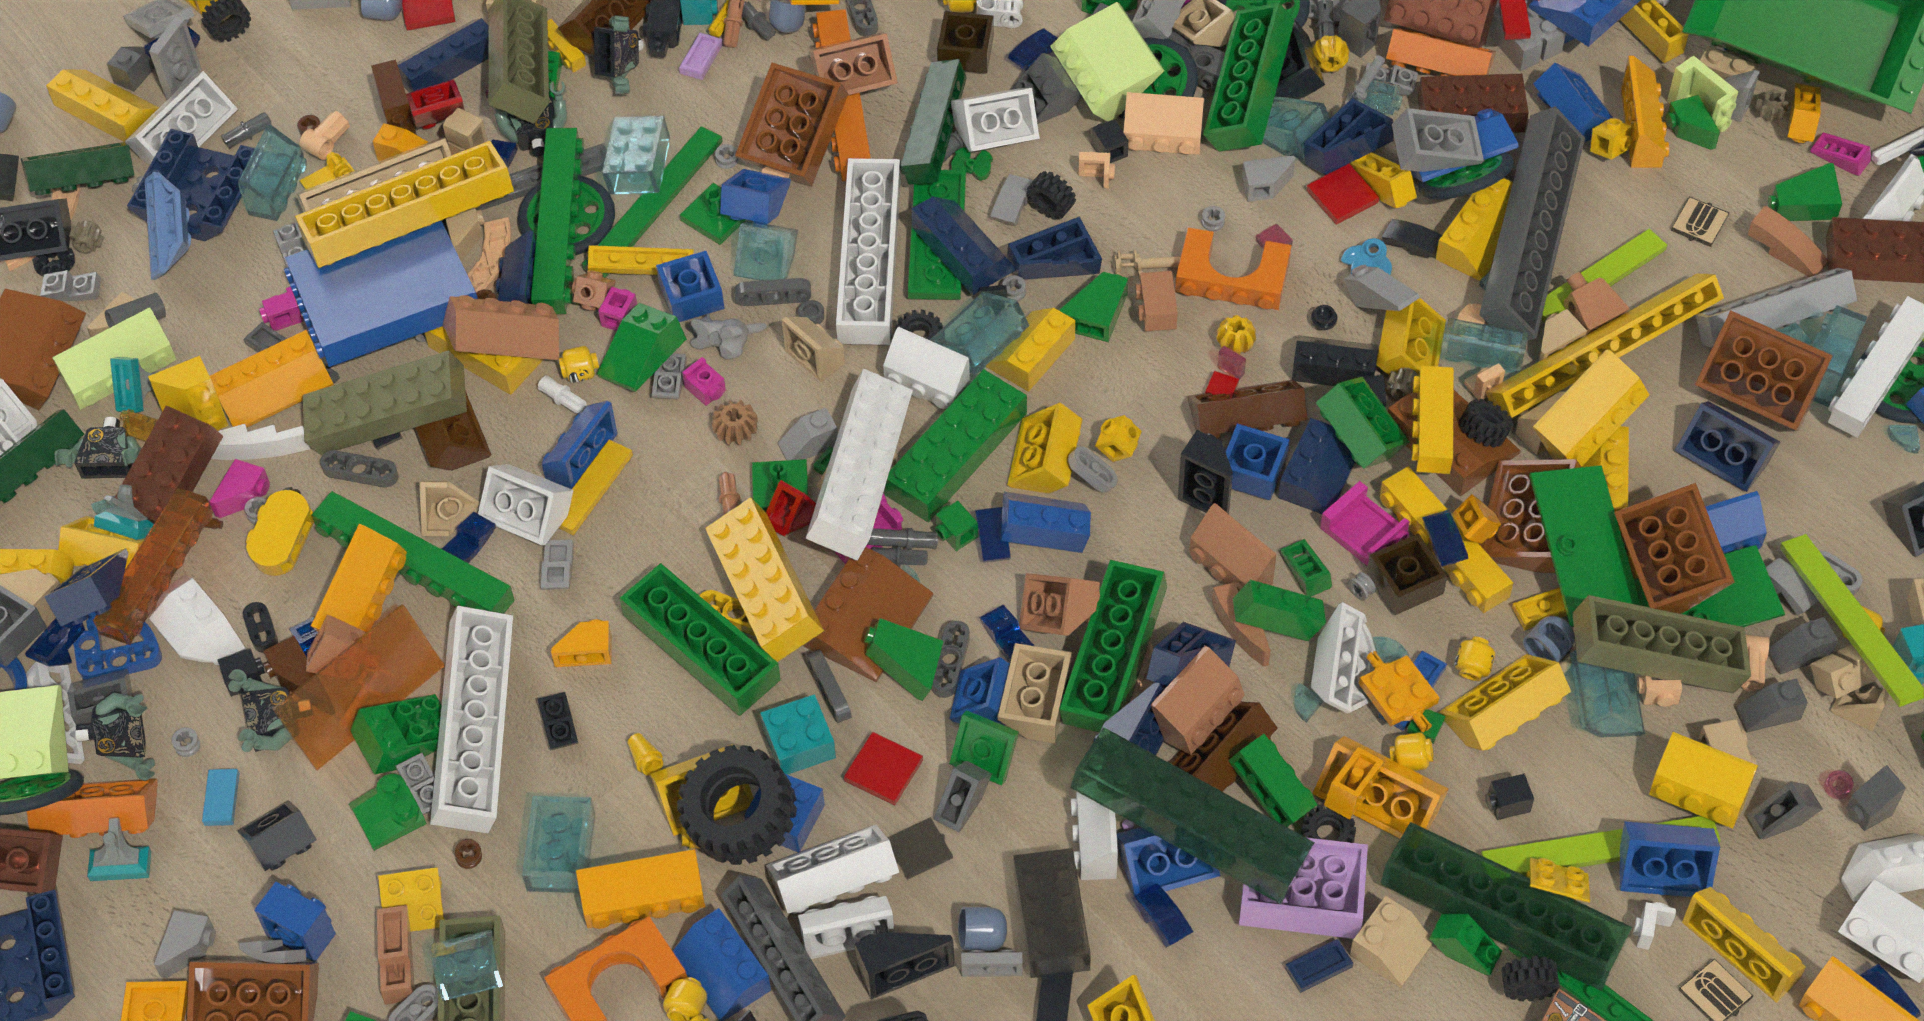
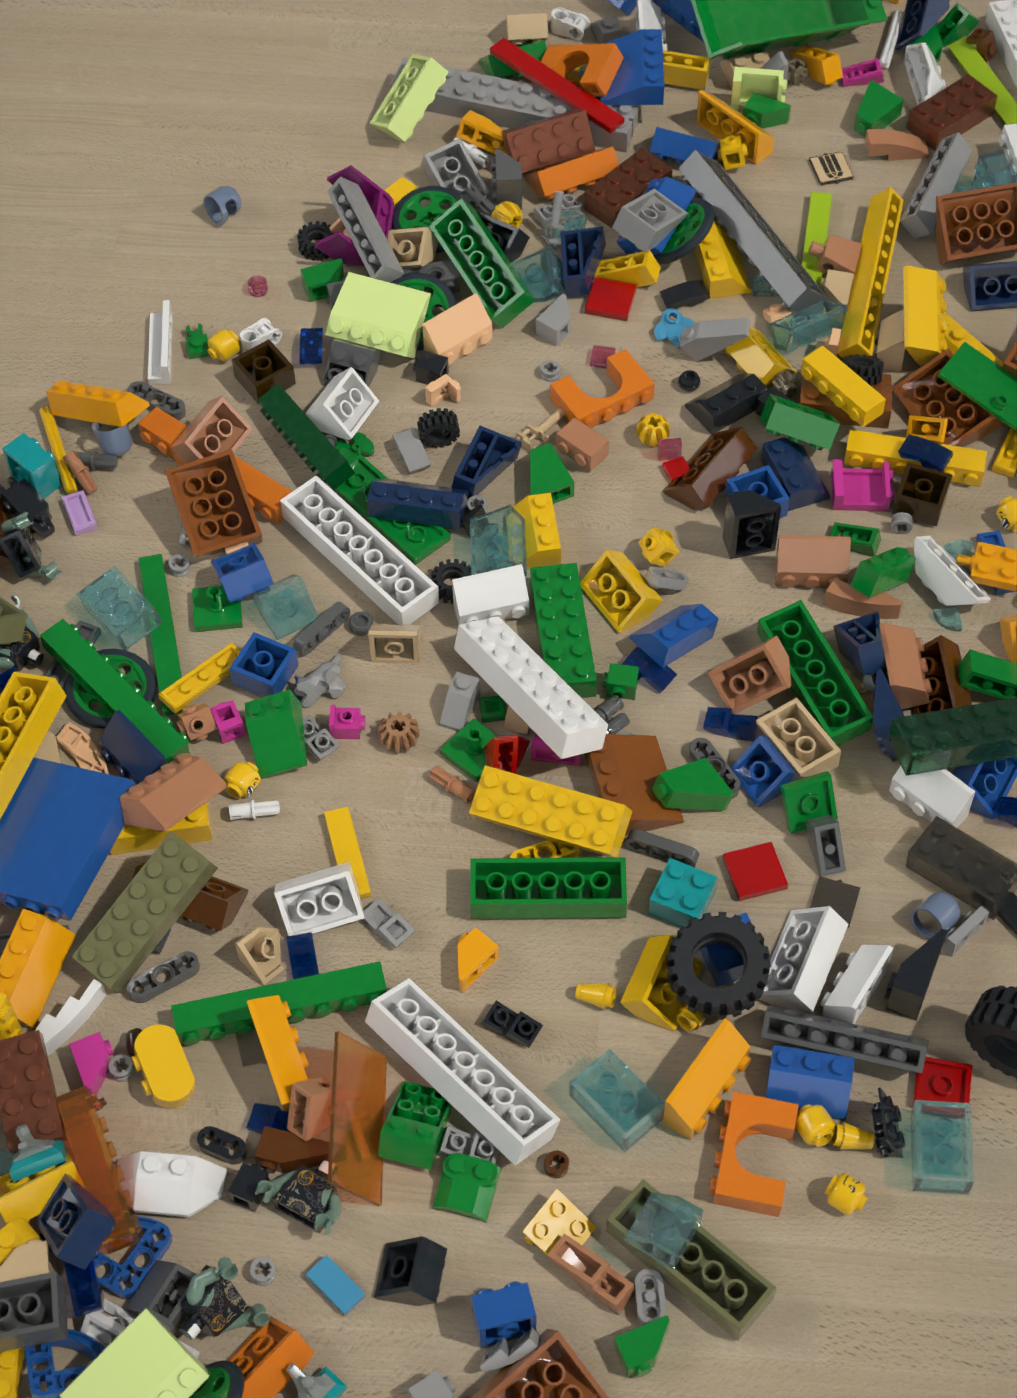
camera: 45 degrees left, 0 degrees up
blue slope [542,401,618,489] -> none

